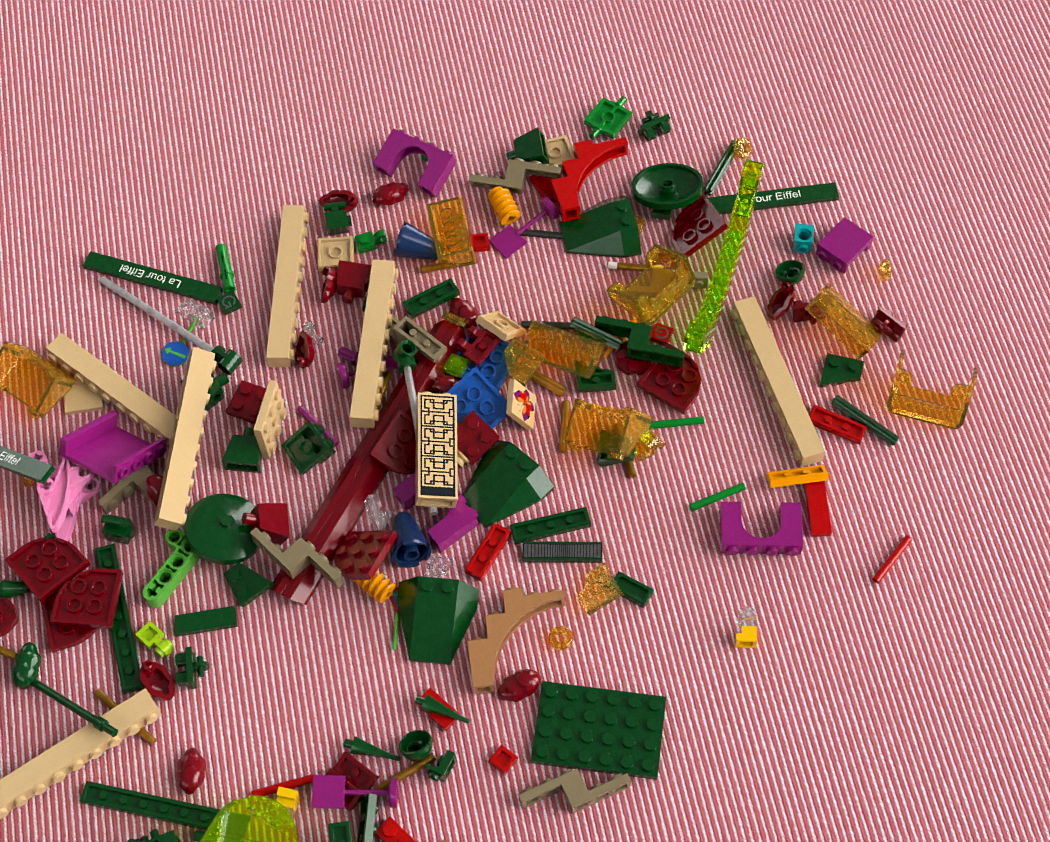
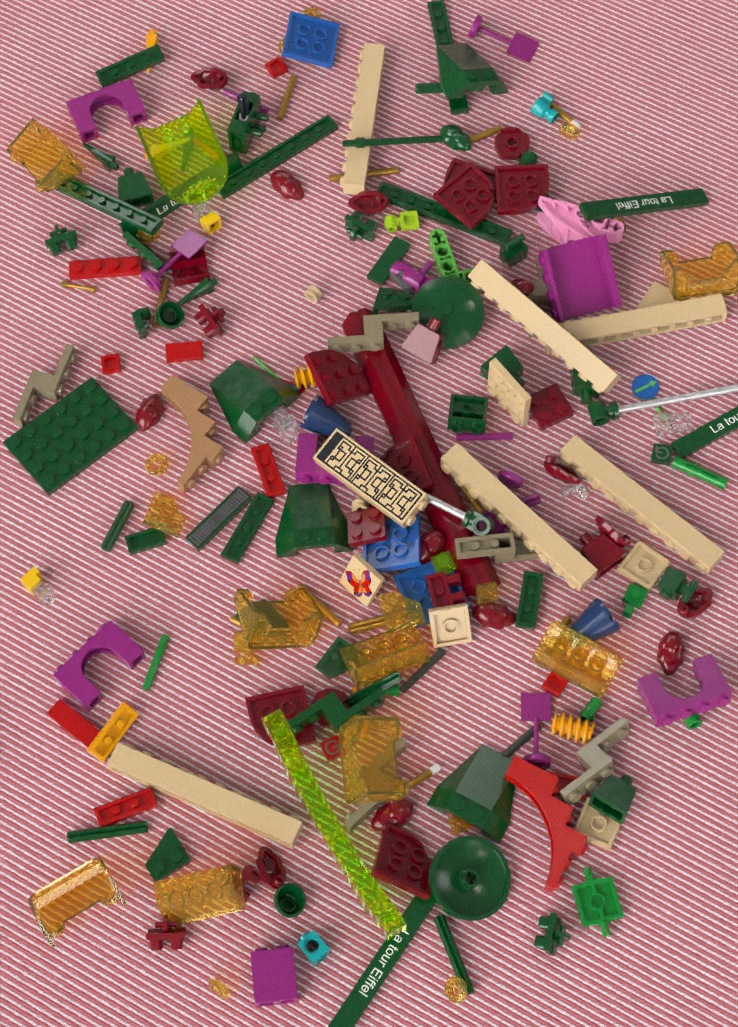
camera: 130 degrees right, 5 degrees up
red piece [251,774,314,799] -> none
clear slope [365,494,396,531] -> none
dark green piece [415,694,470,723] -> none
green piece [646,416,704,430] -> none
none -> dark green axle [101,500,134,552]
none -> dark red hips [194,303,226,338]
none -> tan bush [304,285,323,303]
none -> magenta piece [389,260,434,292]
none -> green pin [579,697,603,723]

